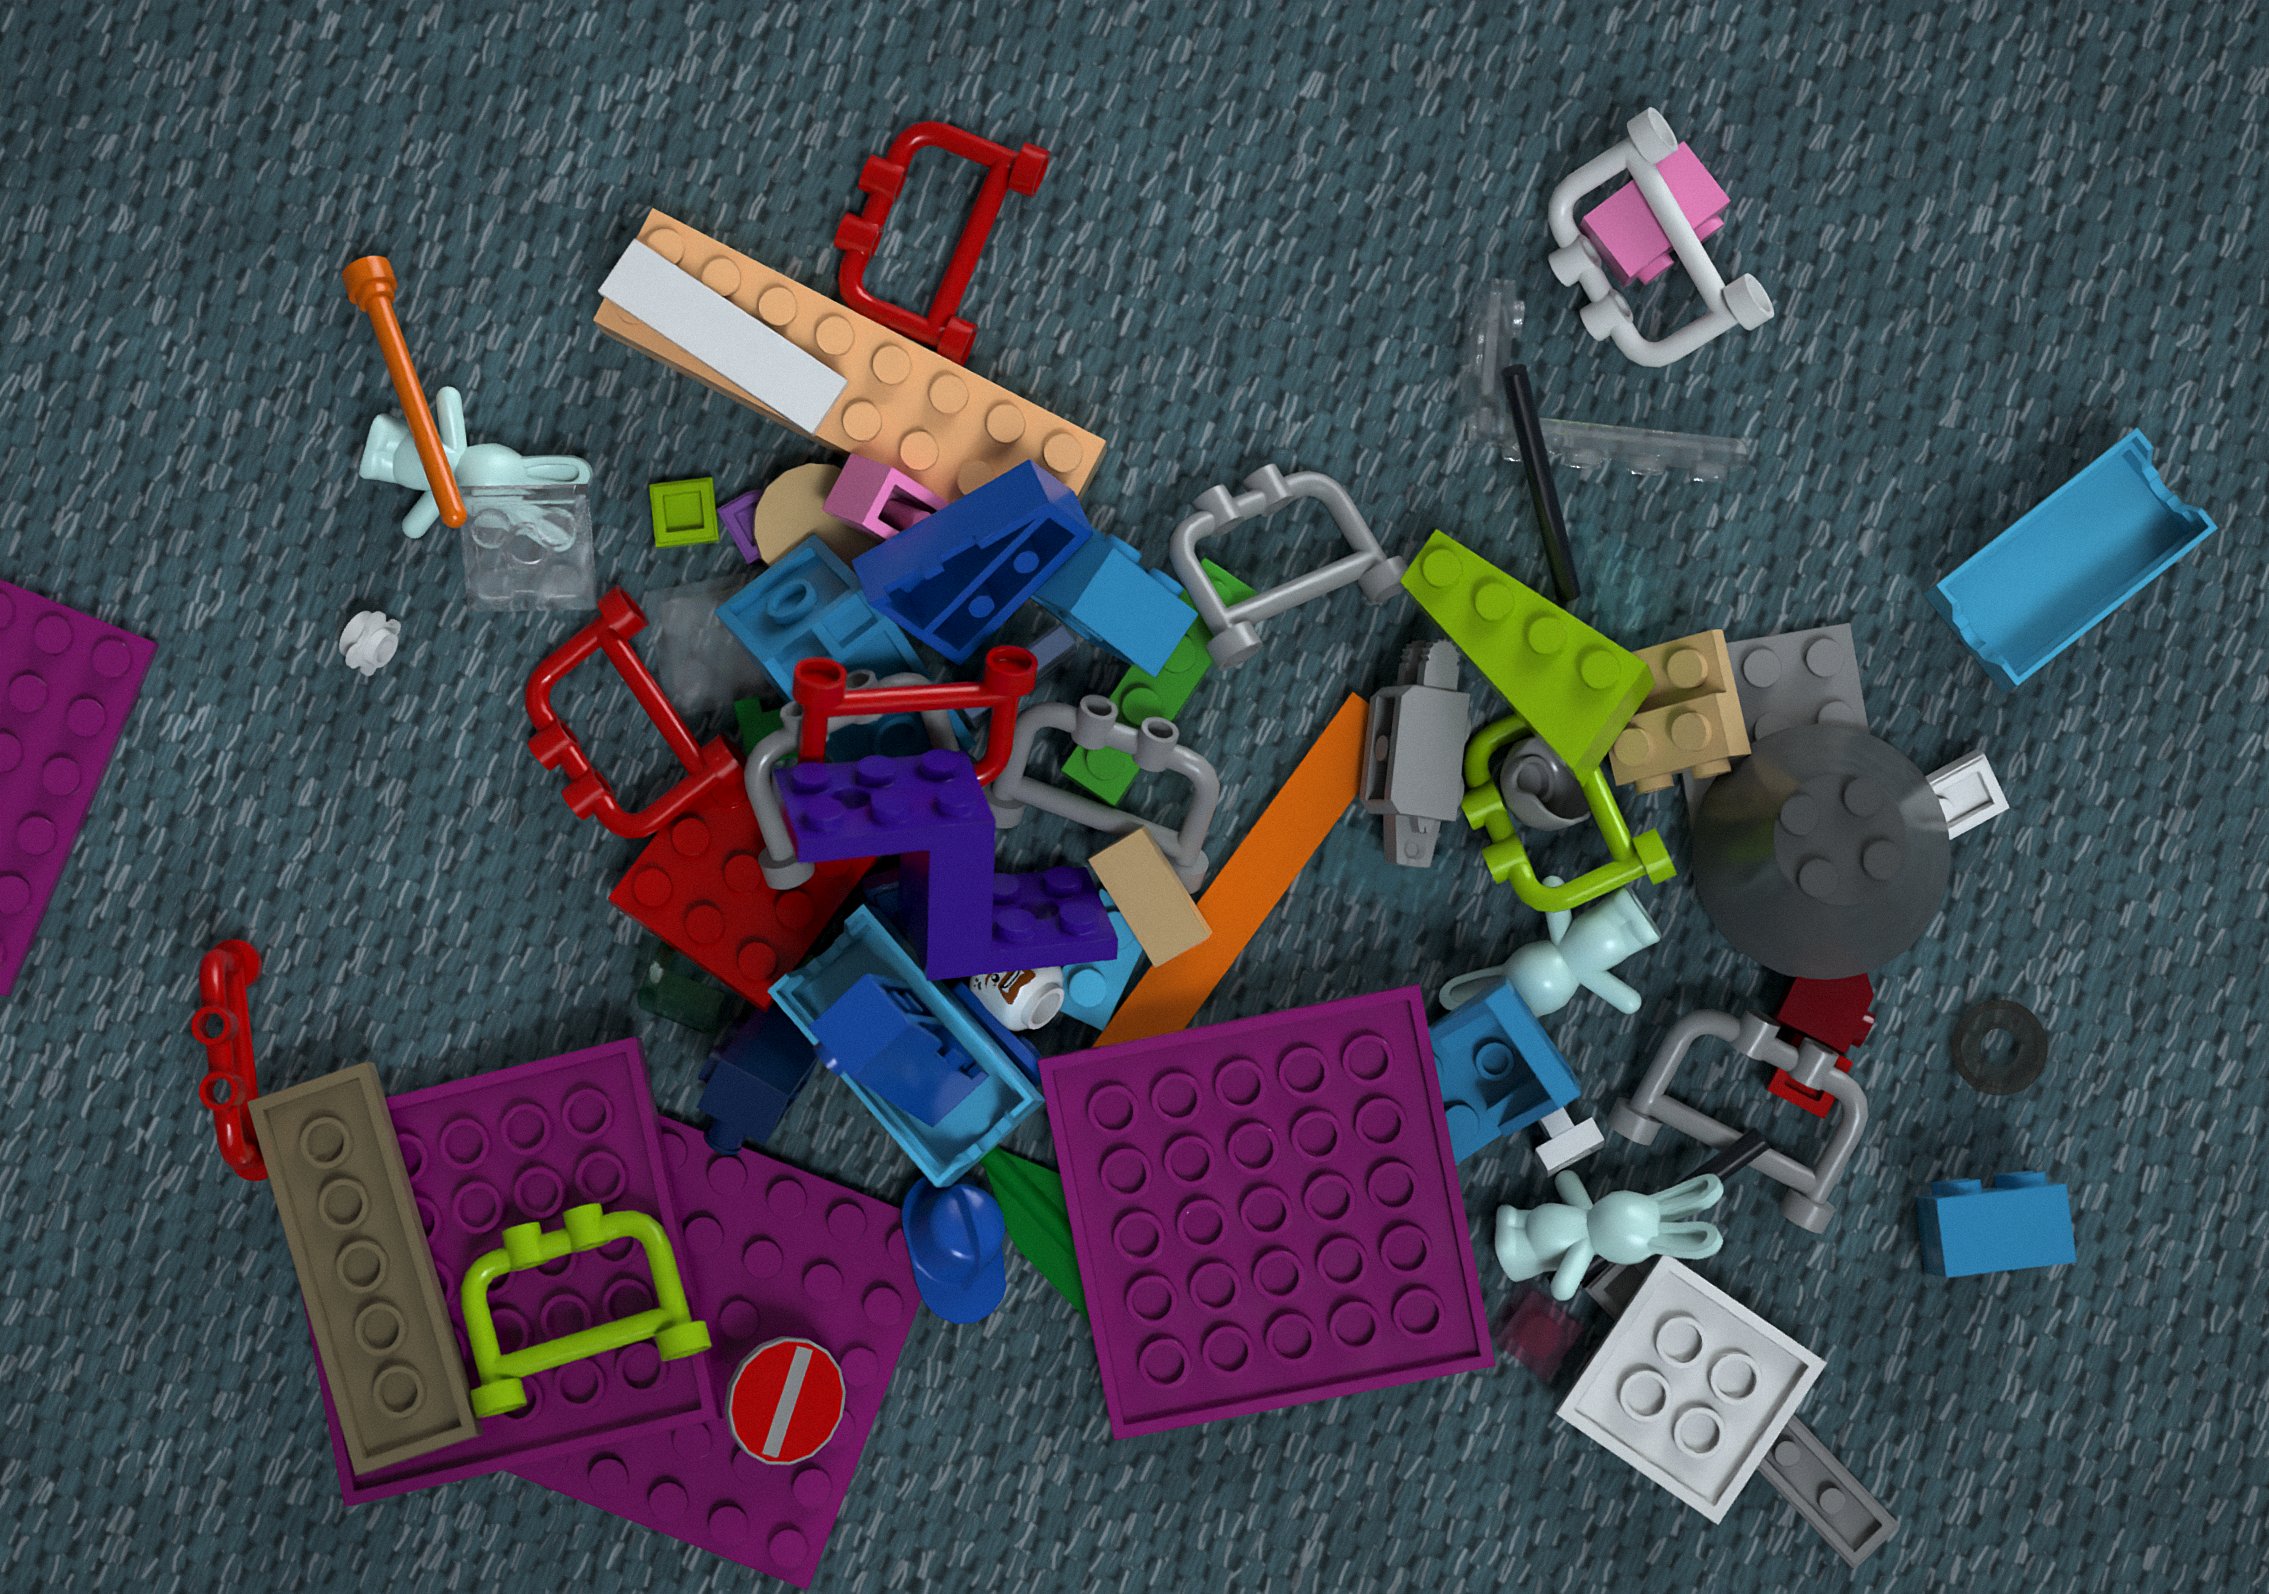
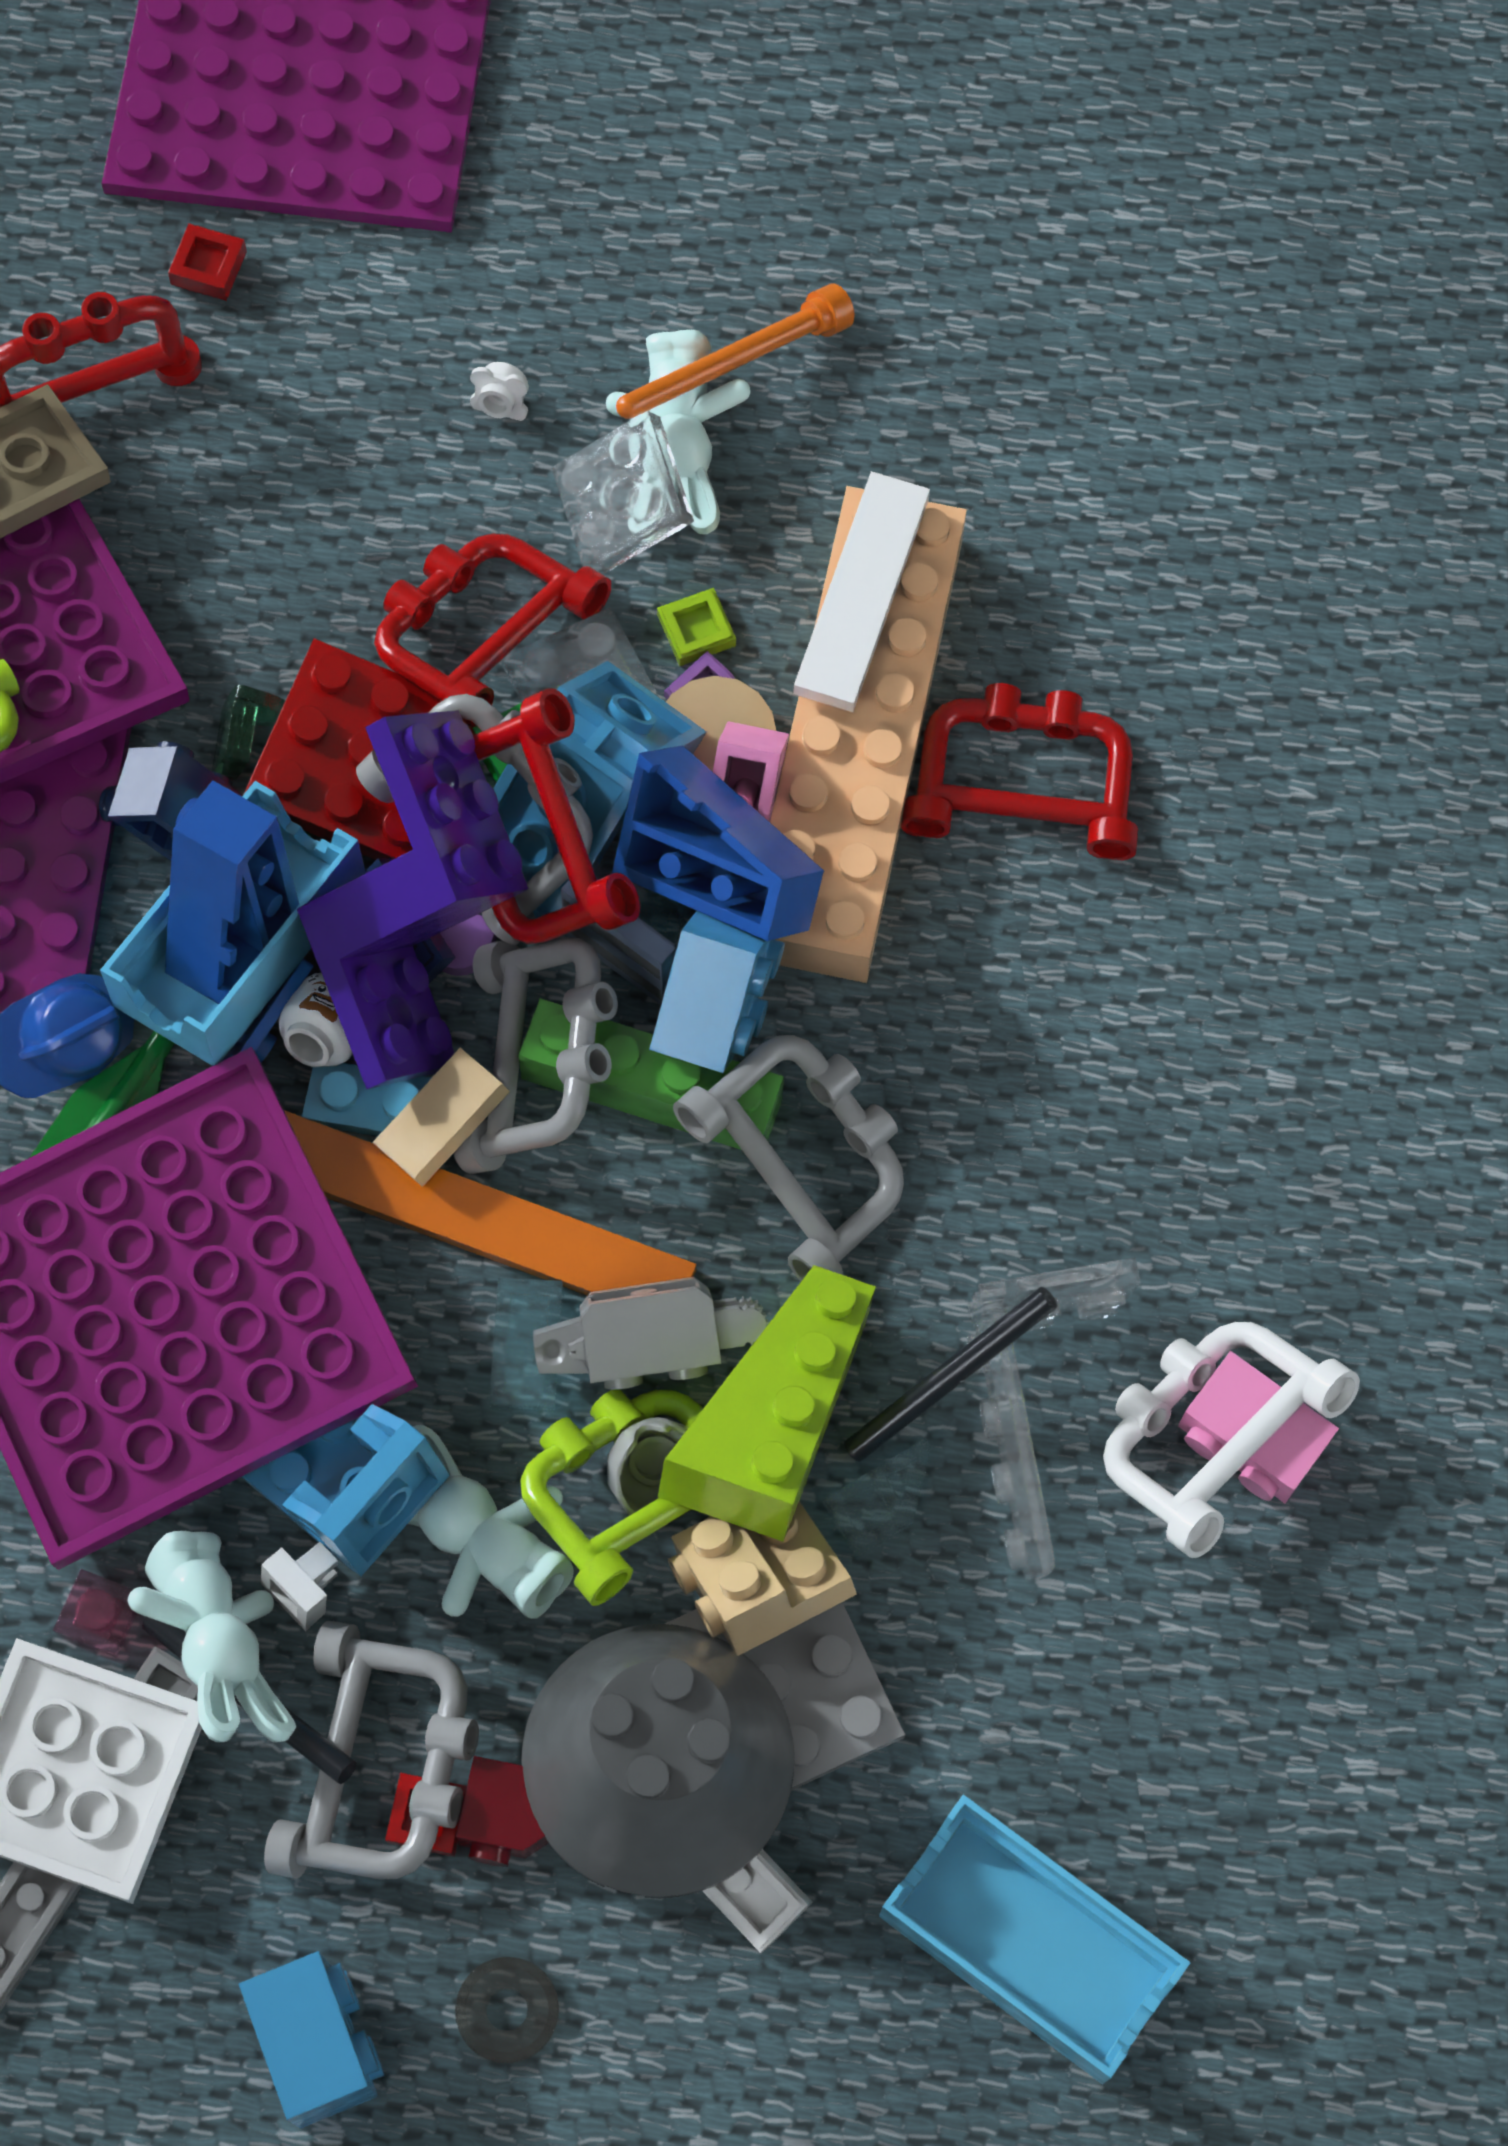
camera: 70 degrees right, 15 degrees down
none -> red plate [168,223,247,301]

